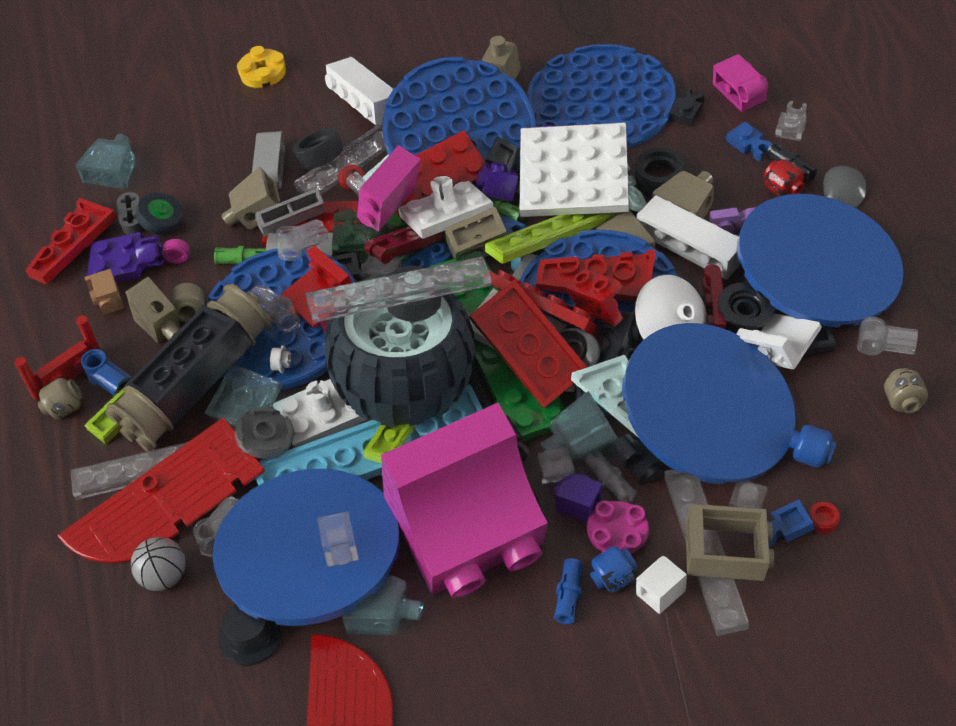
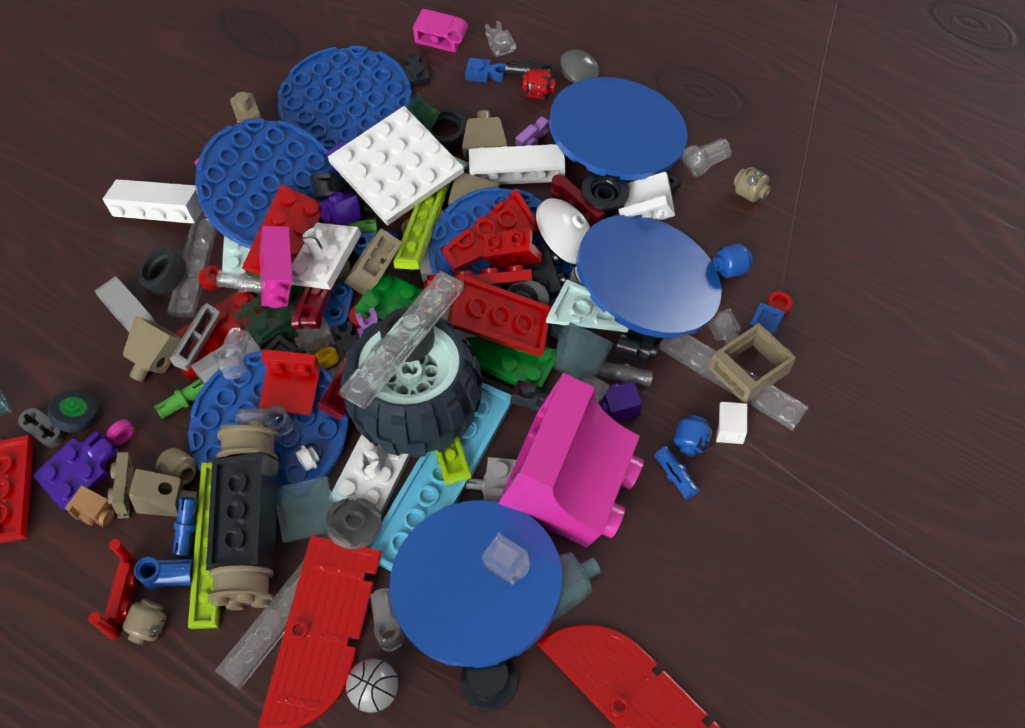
camera: 45 degrees left, 10 degrees up
yellow plate [237,46,286,88] -> none
dark pink dish [587,501,649,554] -> none
none -> dark tan plate [108,452,134,518]
none -> blue pin [172,497,198,555]
none -> clear green plate [408,93,441,132]

